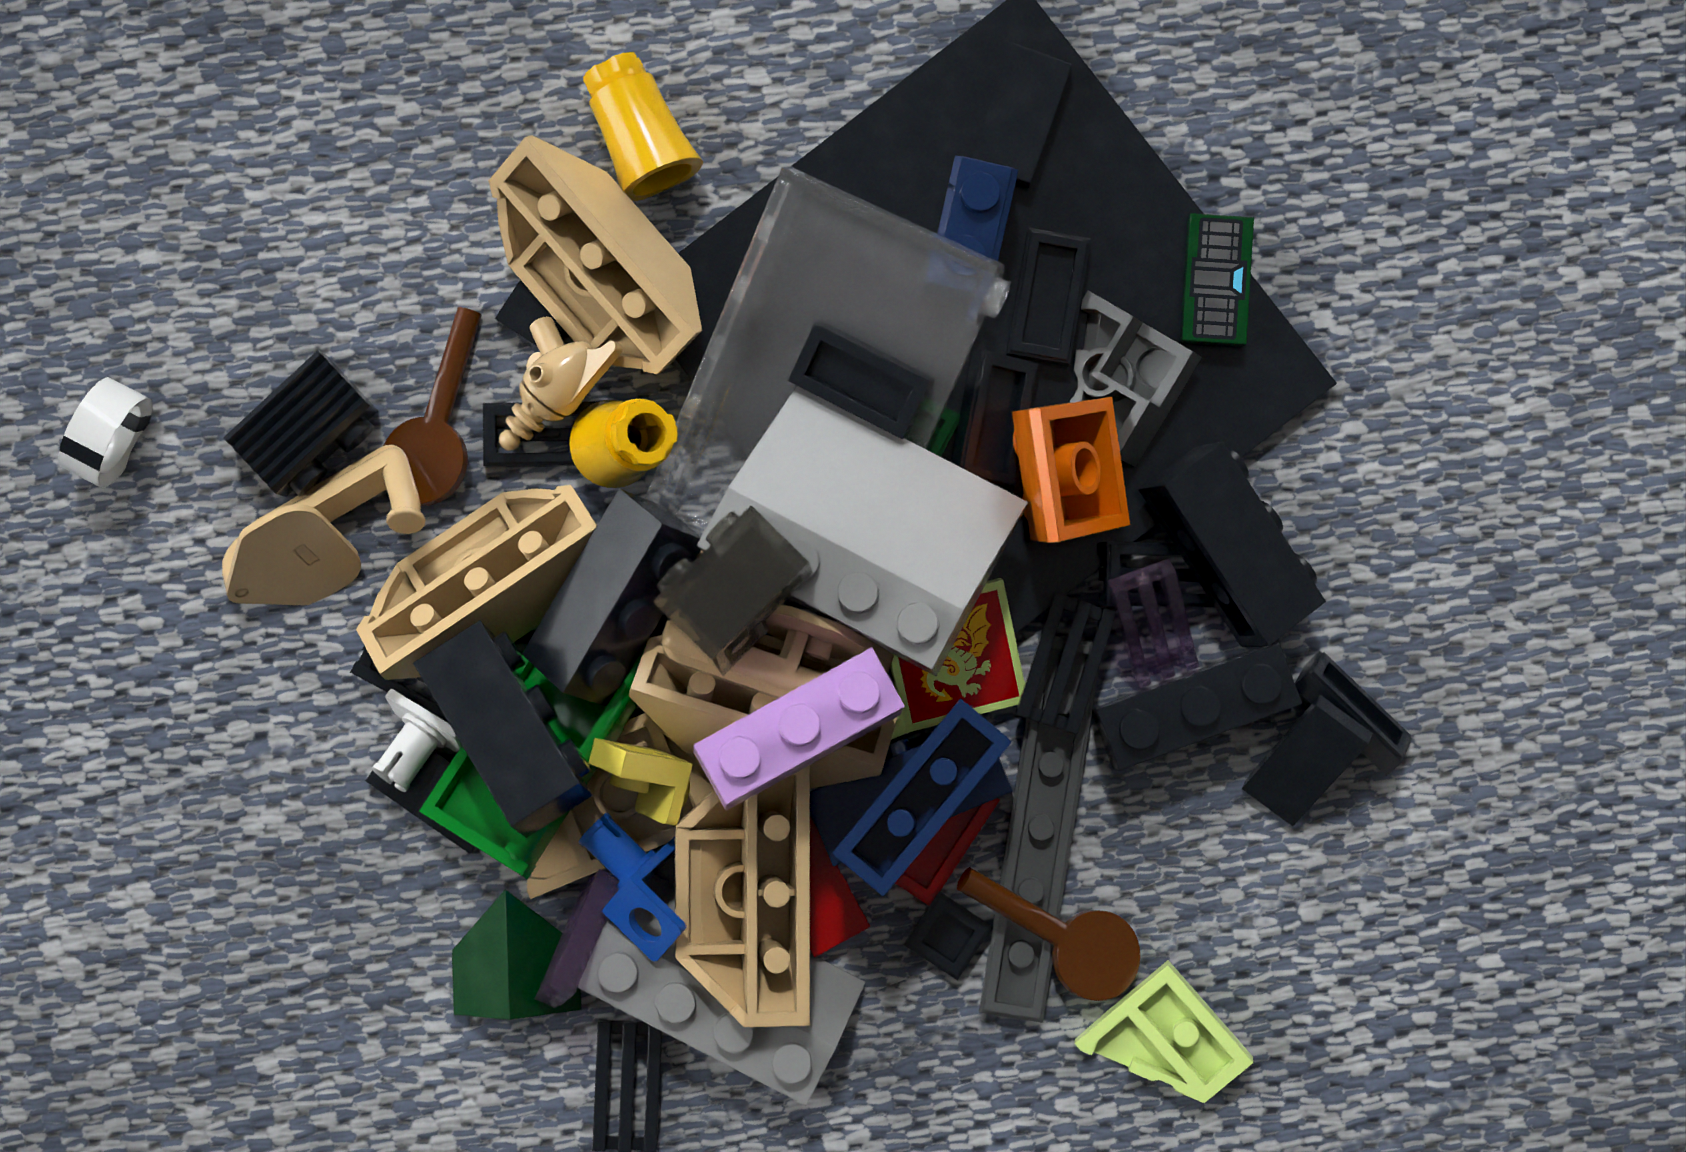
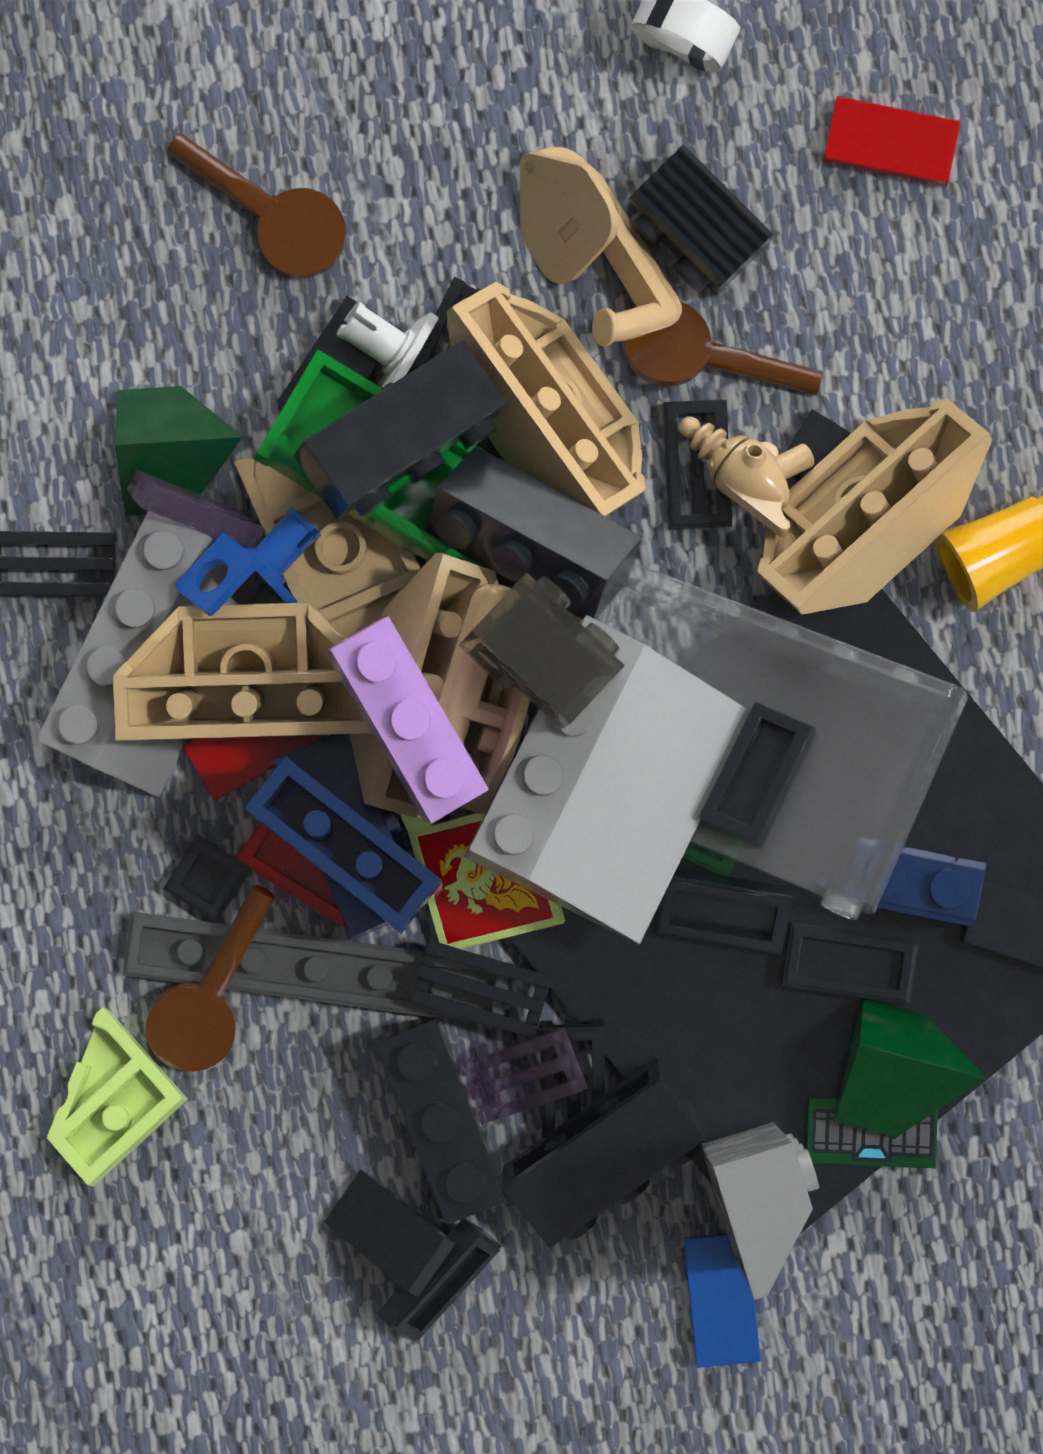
camera: 90 degrees right, 0 degrees up
yellow plant [569,399,677,488] -> none
light yellow bracket [589,738,693,826] -> none
orange slope [1012,397,1130,543] -> none
dark grey slope [1070,291,1202,467] -> none
none -> reddish brown piece [167,133,347,278]
none -> blue tile [683,1233,761,1368]
none -> light grey slope [701,1122,819,1300]
none -> red tile [823,96,961,186]
none -> dark green slope [833,998,987,1139]

